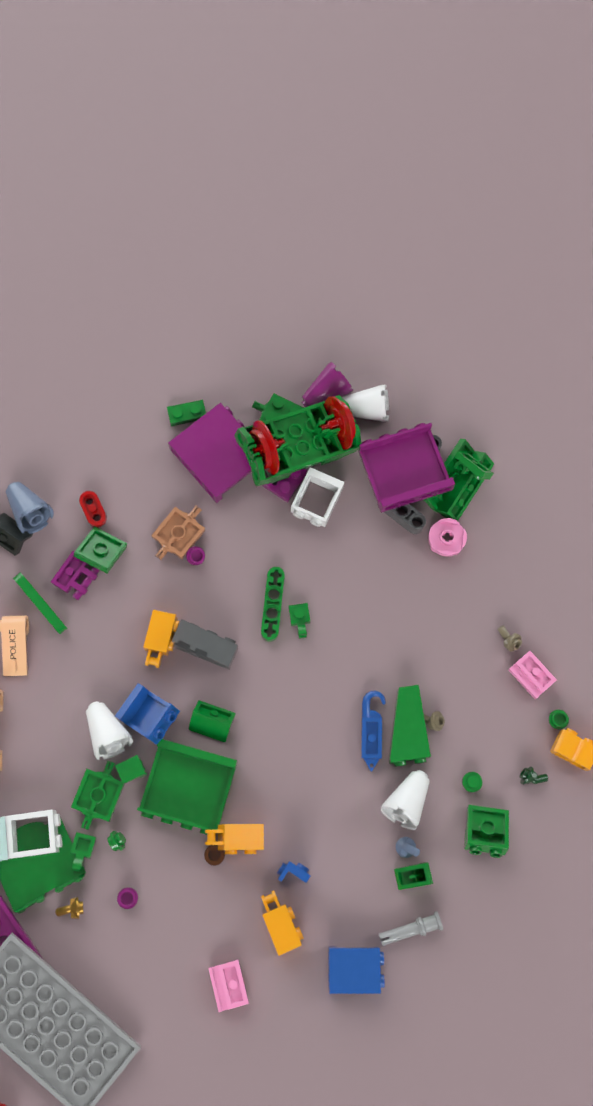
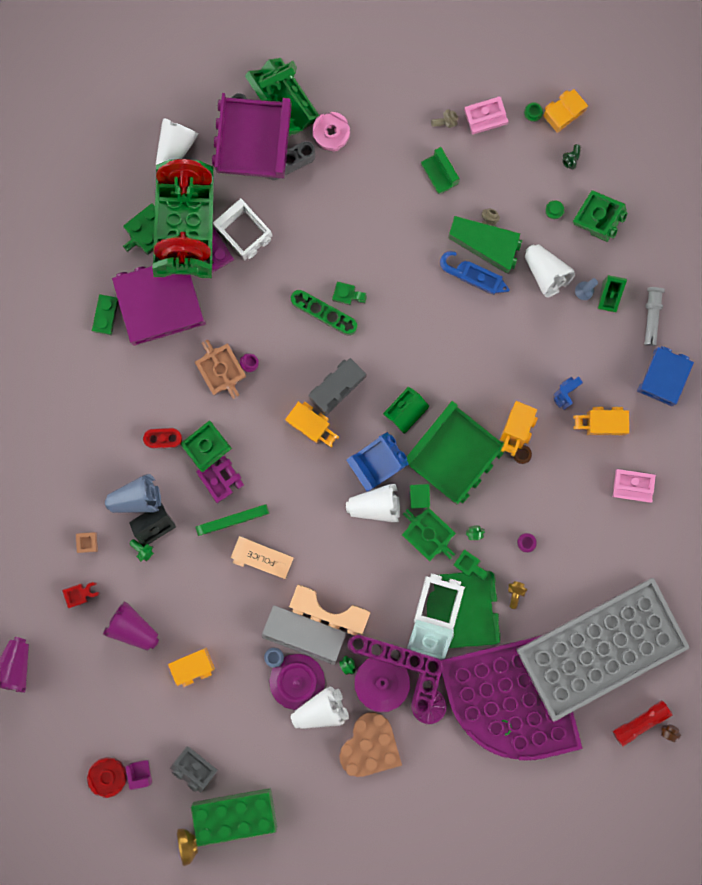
camera: 55 degrees left, 10 degrees up
magenta cone [301,362,354,407] -> none
none -> green panel [421,147,460,194]

